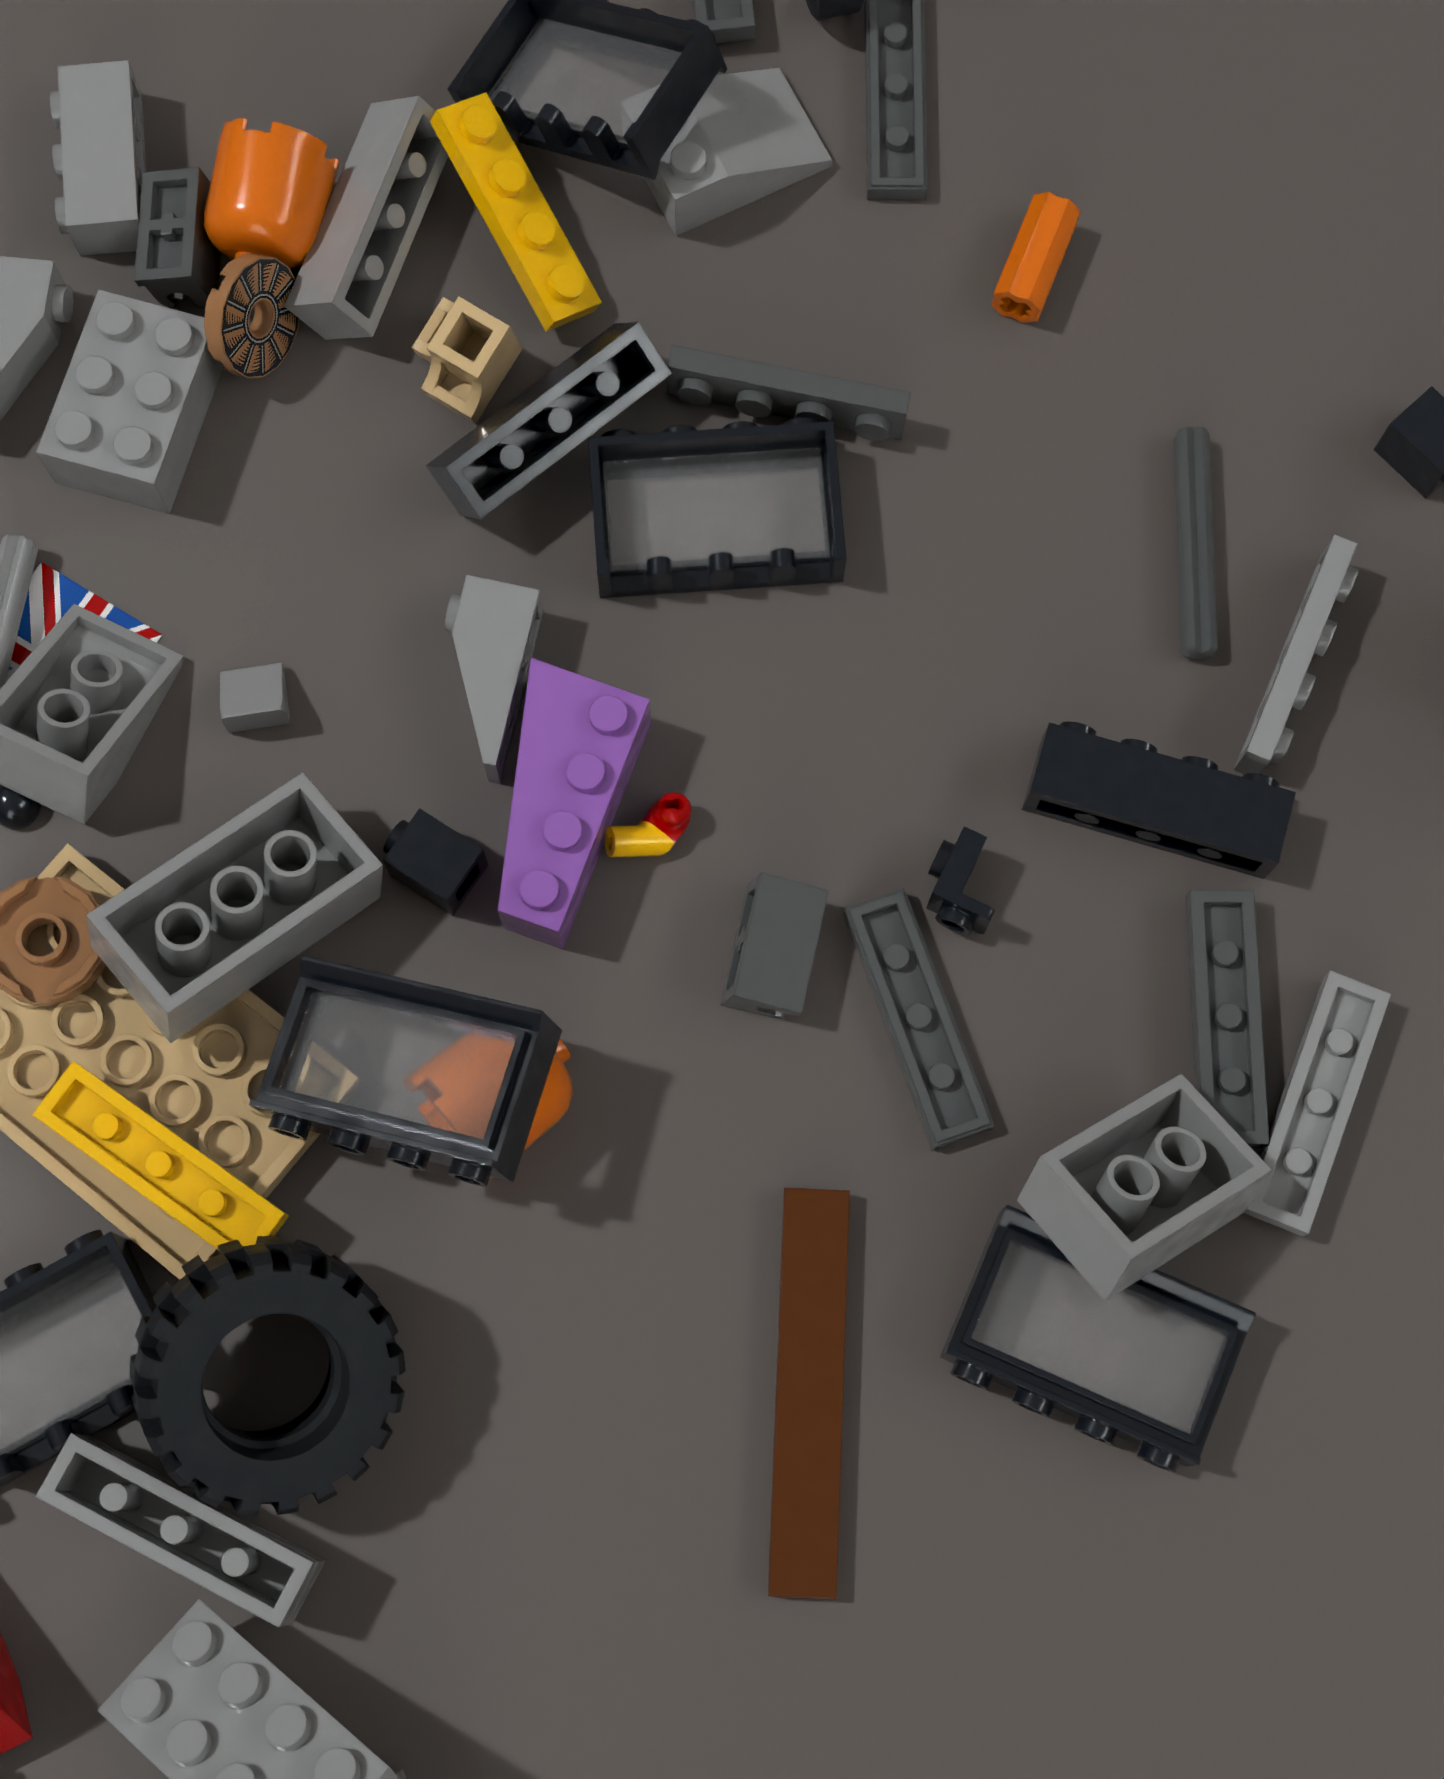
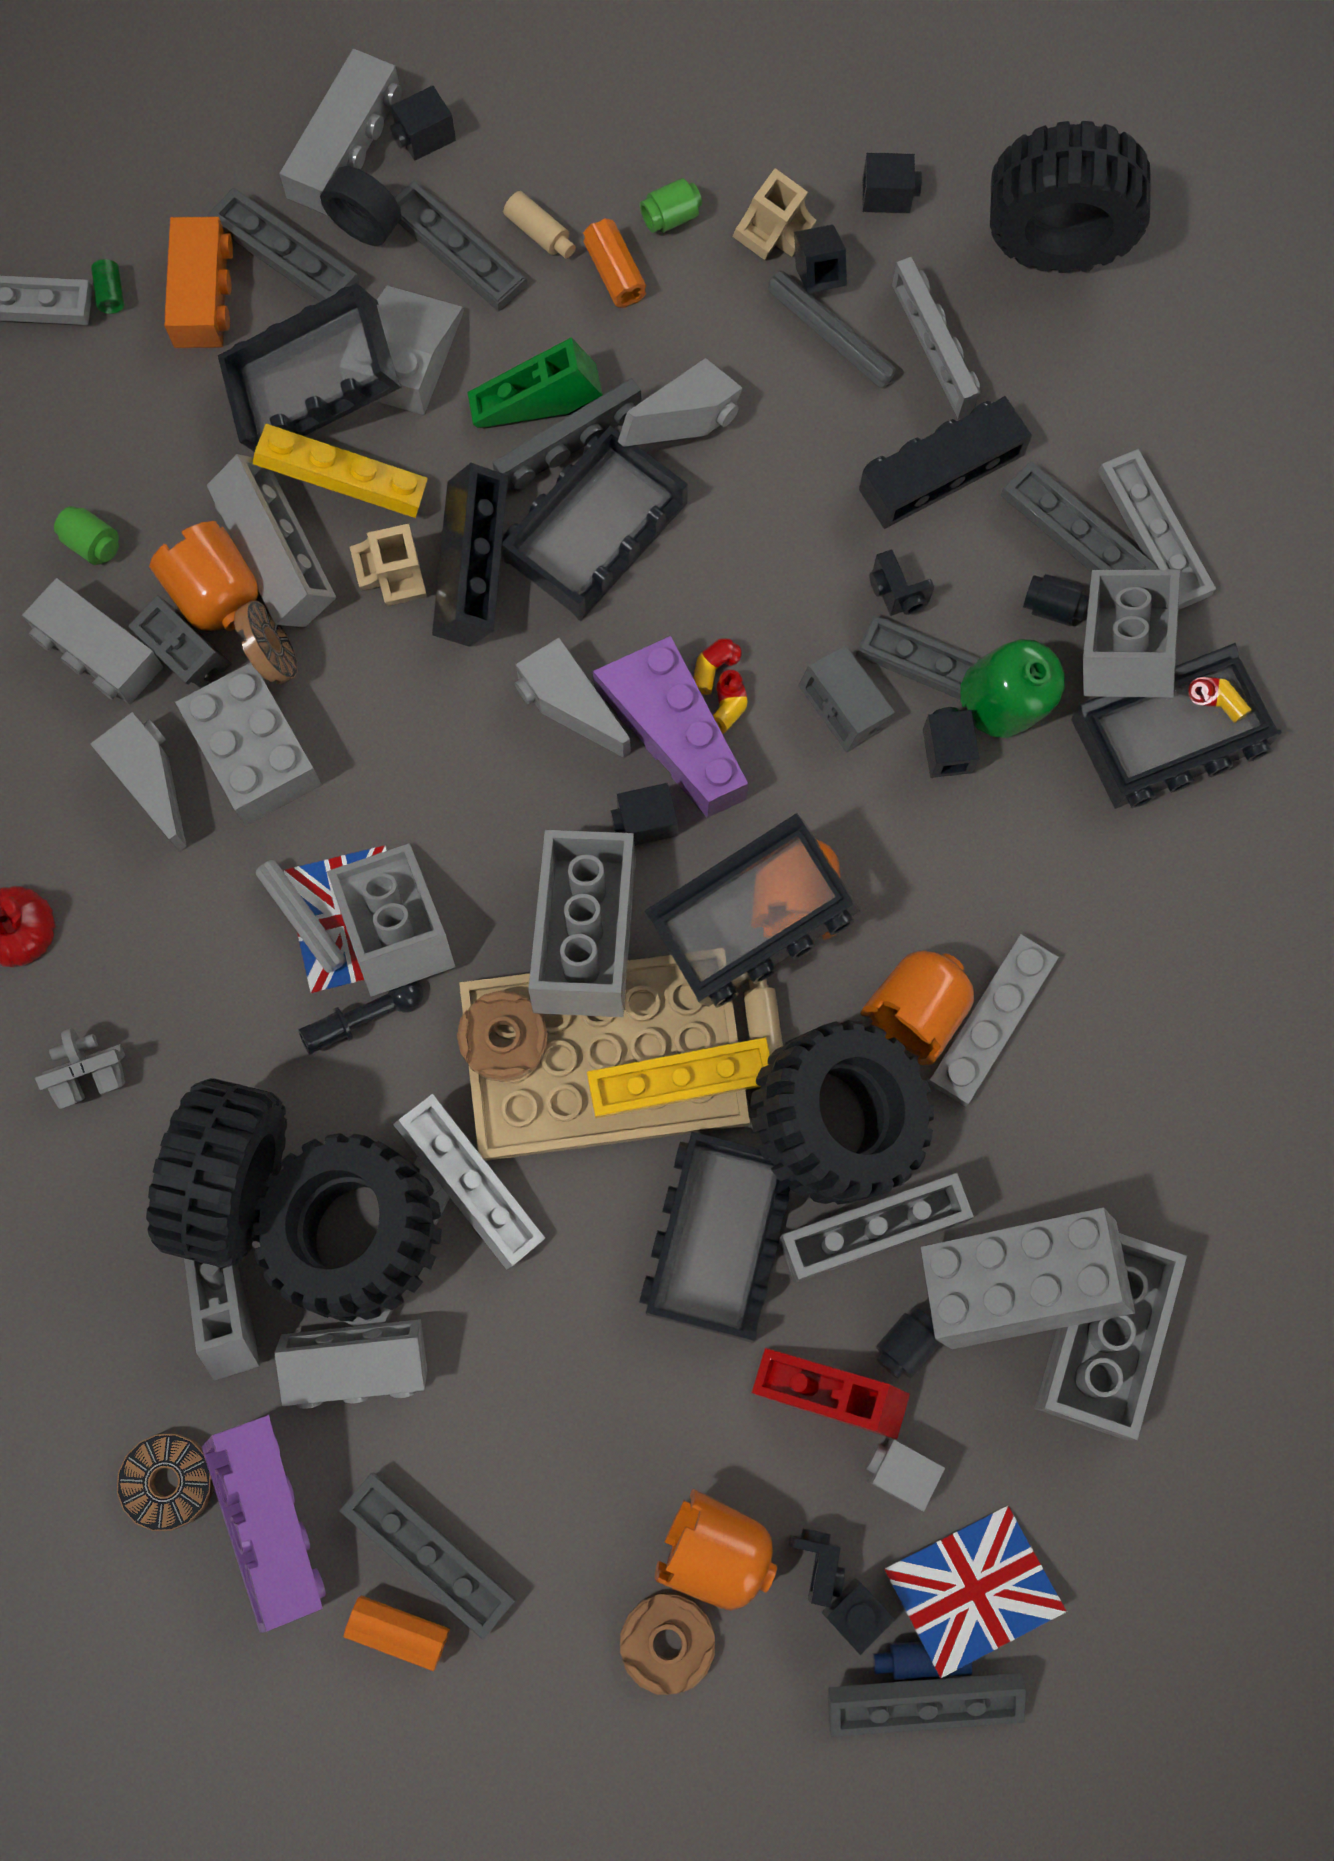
camera: 45 degrees left, 0 degrees up
light grey slope [220,663,291,733] -> none
reddish brown tile [768,1187,850,1599] -> none
none -> bright green brick [54,506,119,565]
none -> green slope [467,337,603,428]
none -> tan cylinder [503,191,576,259]
none -> light grey slope [618,358,742,447]
none -> bright green brick [640,178,702,233]
none -> arm [693,638,742,695]
none -> tan brick [732,168,817,260]
none -> tan cylinder [743,979,783,1055]
none -> black brick [794,224,847,293]
none -> orange cylinder [860,950,974,1065]
none -> black brick [876,1307,940,1379]
none -> black brick [923,707,980,778]
none -> light grey plate [928,934,1059,1107]
none -> green cylinder [960,639,1065,738]
none -> black brick [1023,574,1089,626]
none -> arm [1188,677,1252,724]

